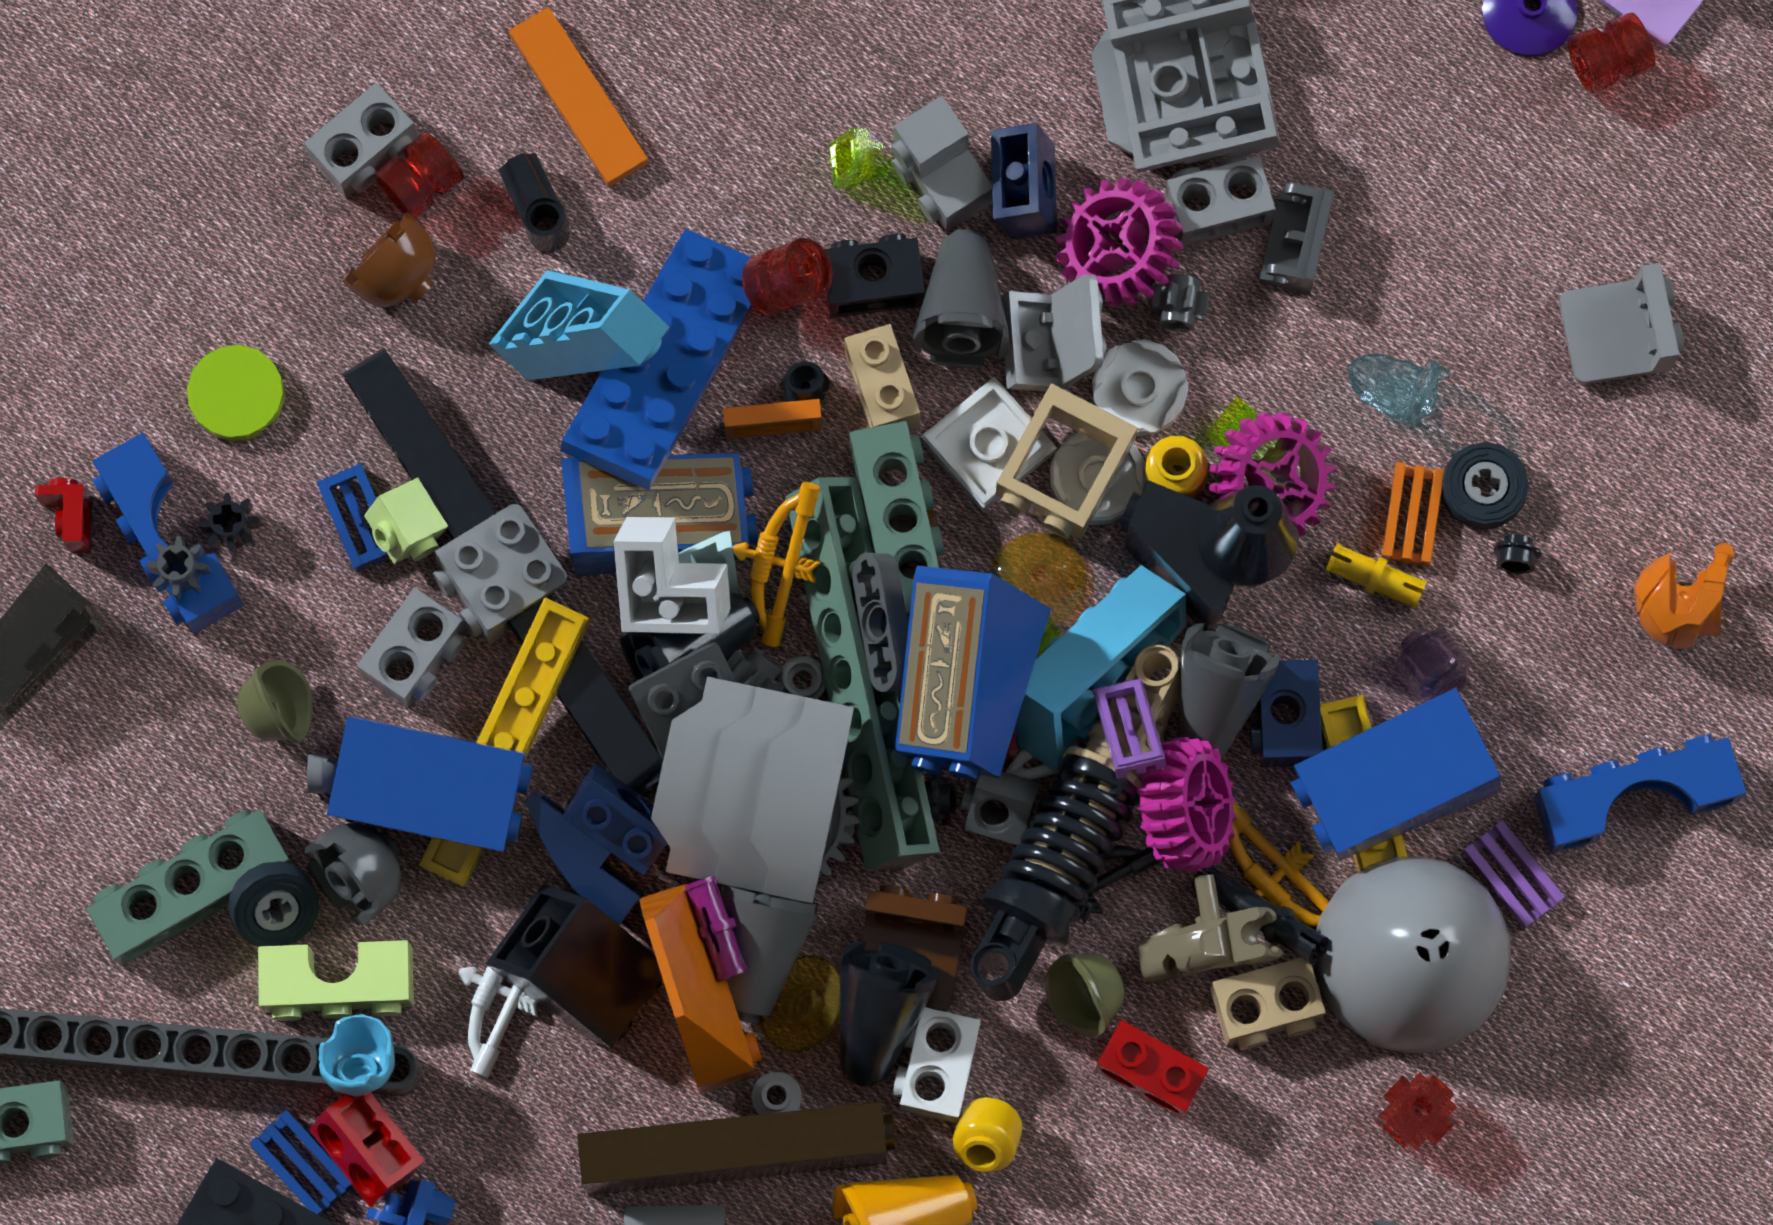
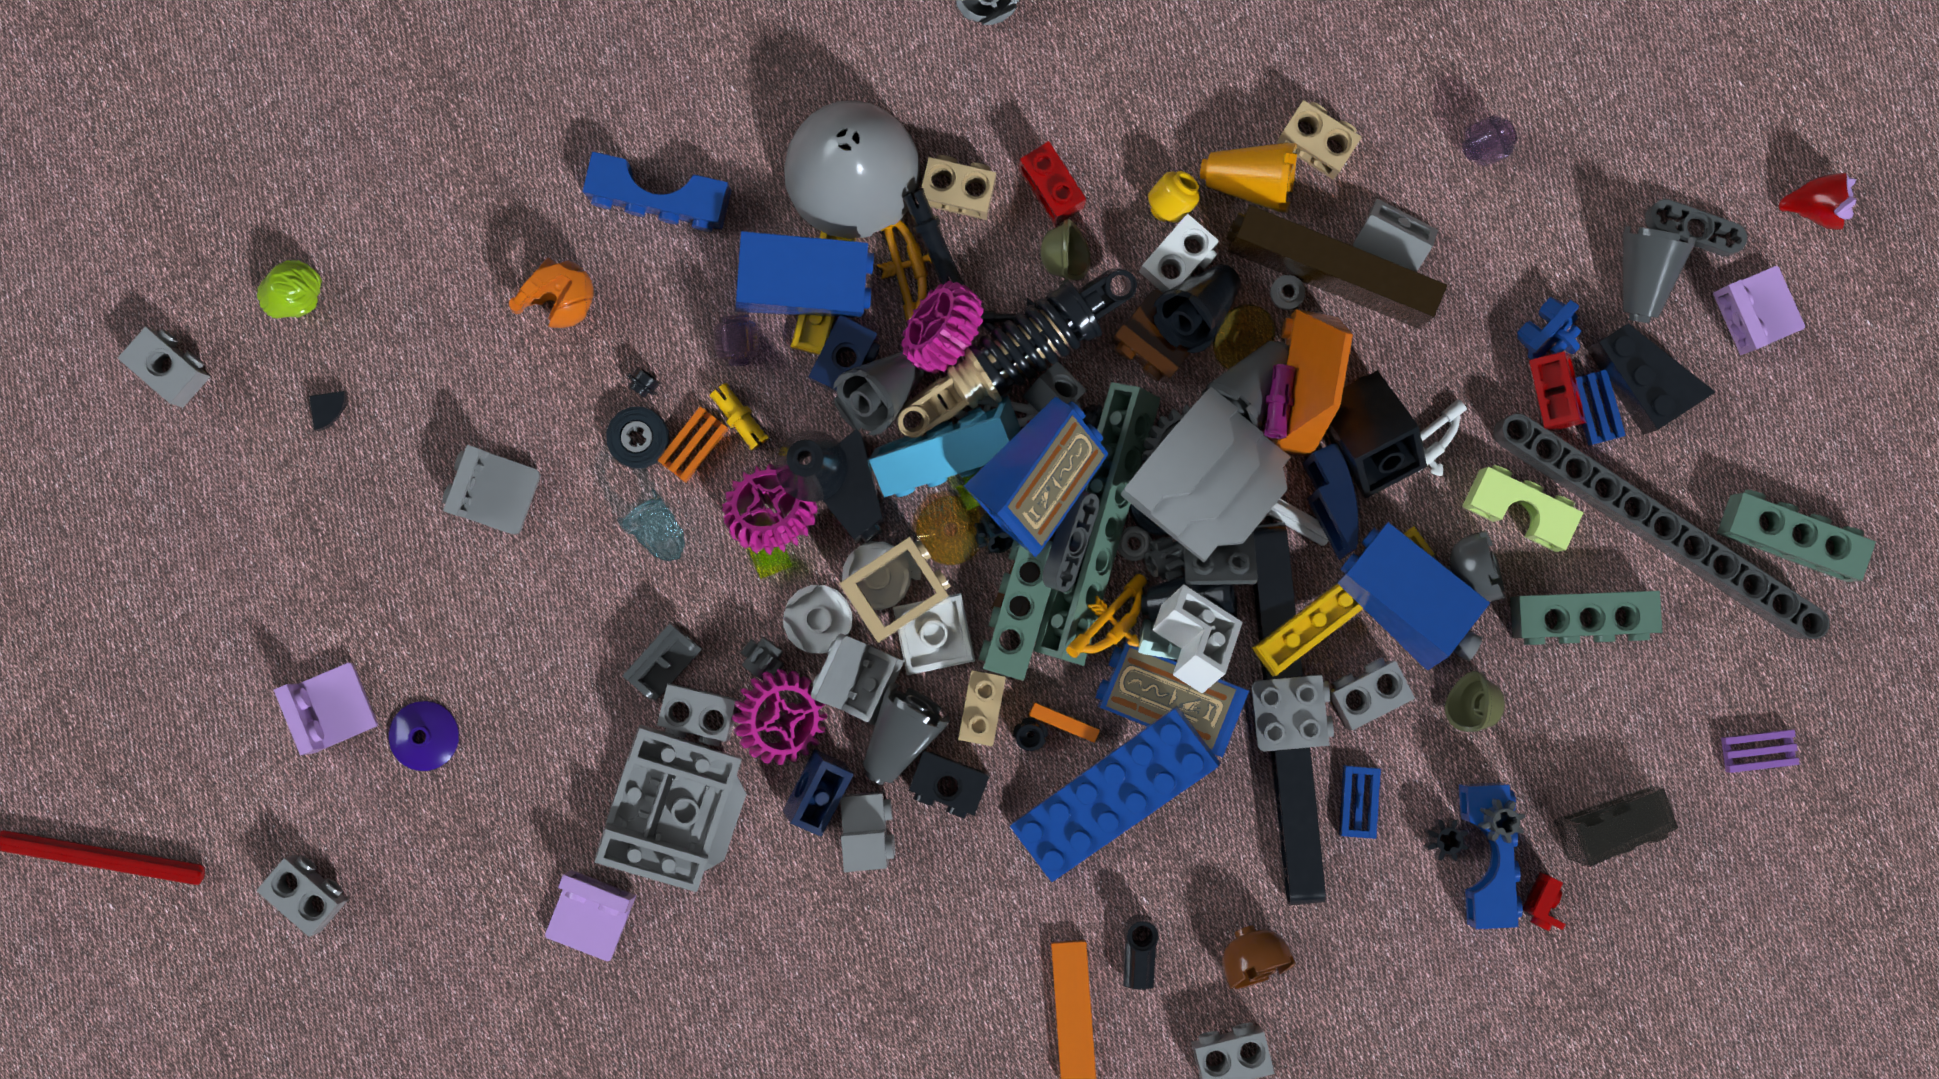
camera: 155 degrees left, 10 degrees up
lime tile [187,345,285,442] -> none
black bush [229,861,319,947] -> none
medium azure hair [318,1014,395,1097] -> none
yellowish green brick [364,478,448,564] -> none
clear red wheel [374,131,465,220] -> none
medium azure wedge [489,270,669,380] -> none
dark blue brick [563,764,668,876] -> none
clear red wheel [742,238,833,314] -> none
clear neon green tile [829,127,887,190] -> none
medium lavender tile [1093,678,1166,779] -> none
dark tan piece [1138,874,1283,983] -> none
yellow head [1145,436,1208,499] -> none
clear red brick [1374,1072,1457,1156] -> none
medium lavender tile [1462,820,1565,930] -> none
clear red wheel [1567,12,1655,94] -> none

